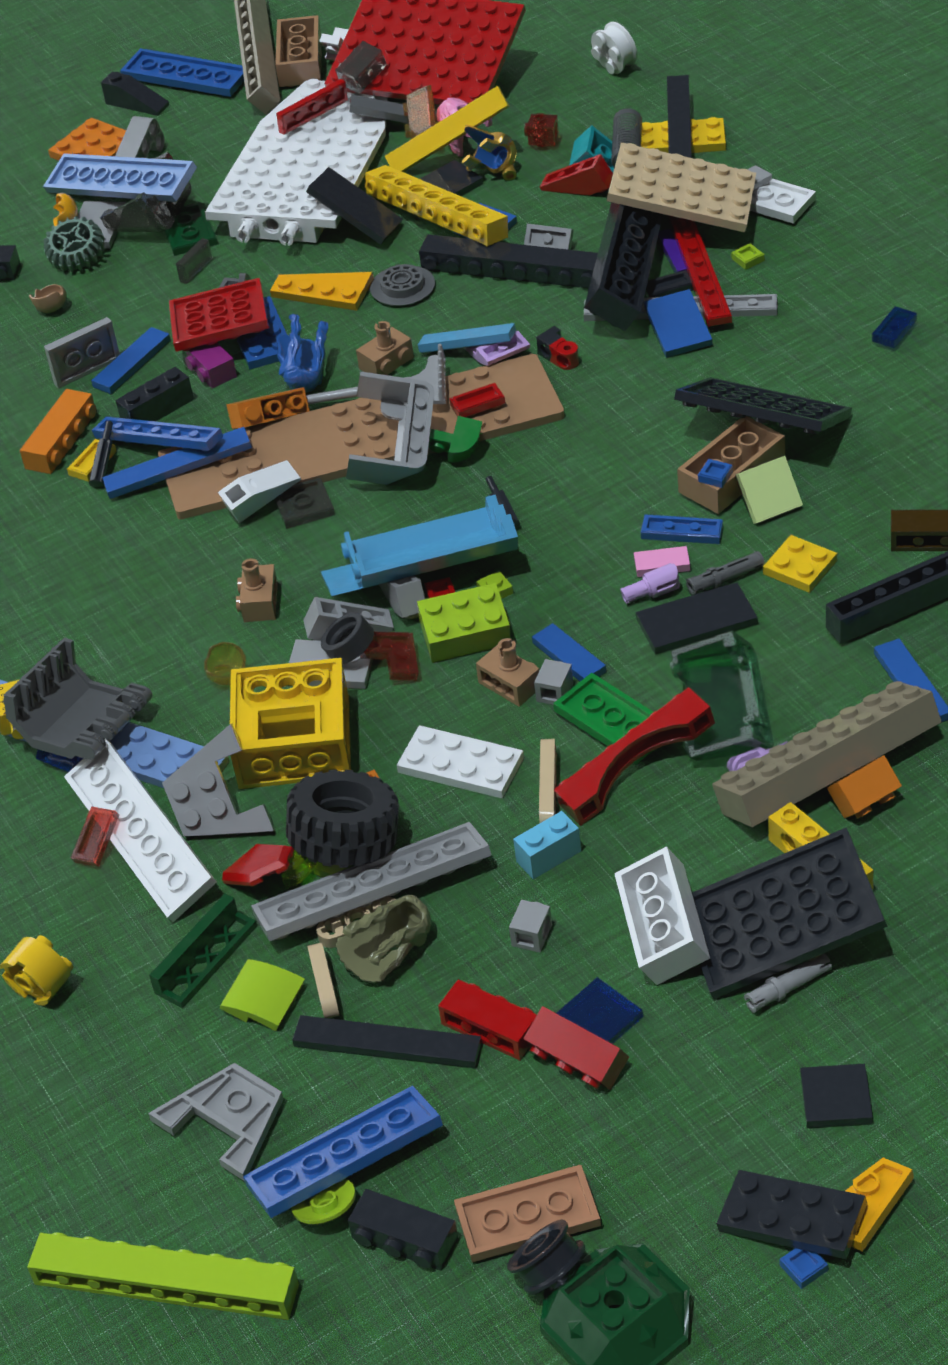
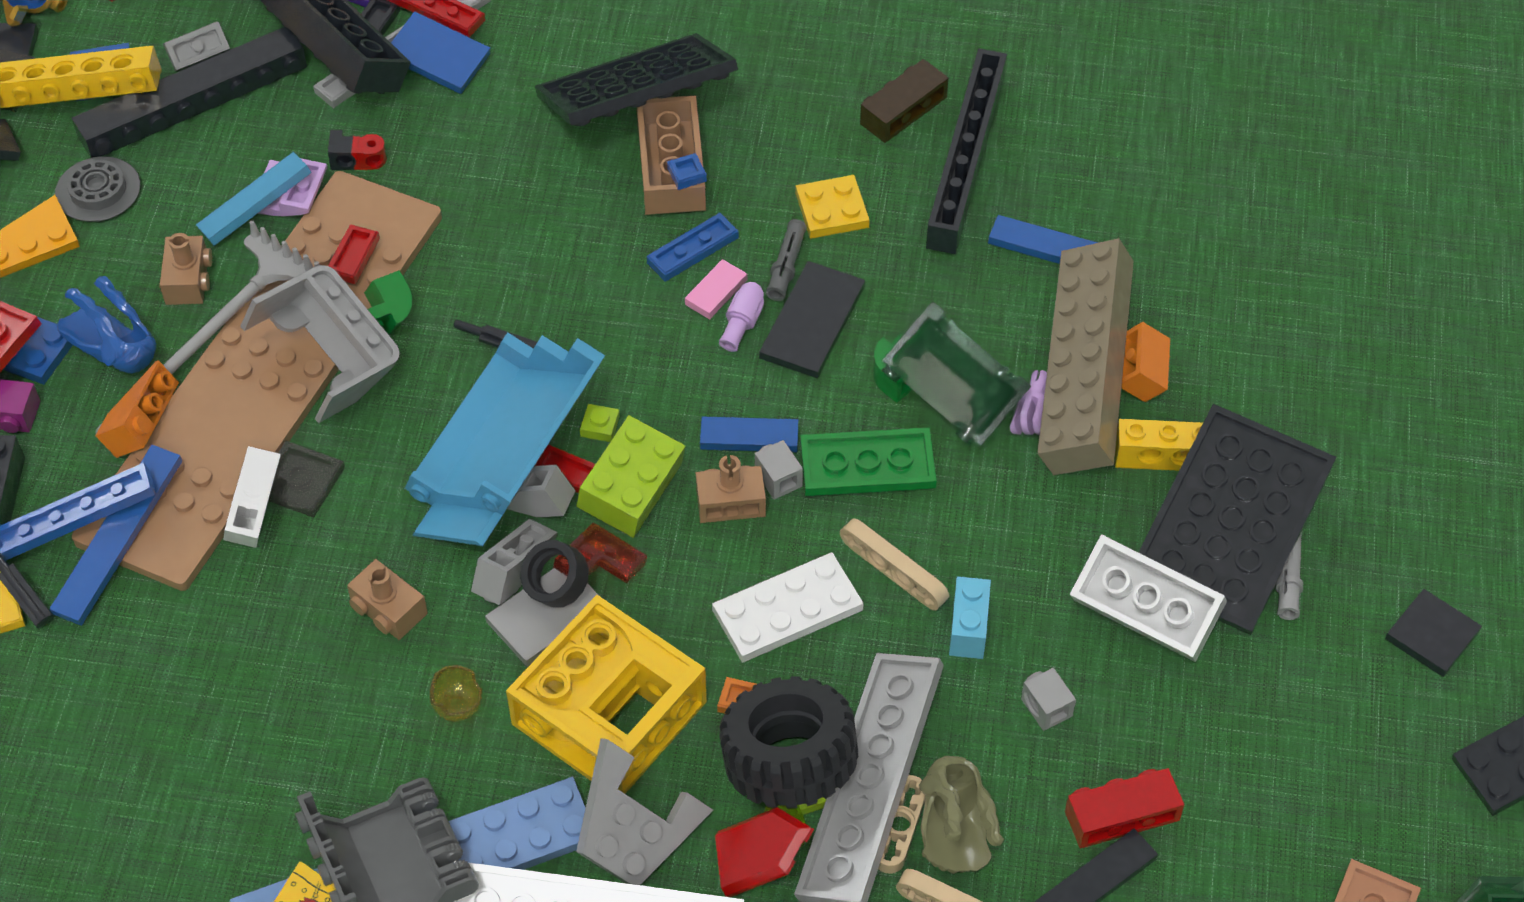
camera: 55 degrees left, 10 degrees up
red brick [523,1006,629,1090] -> none
red arch [554,687,715,826] -> none
clear blue tile [556,977,643,1044] -> none
yellowish green tile [735,456,803,524] -> none

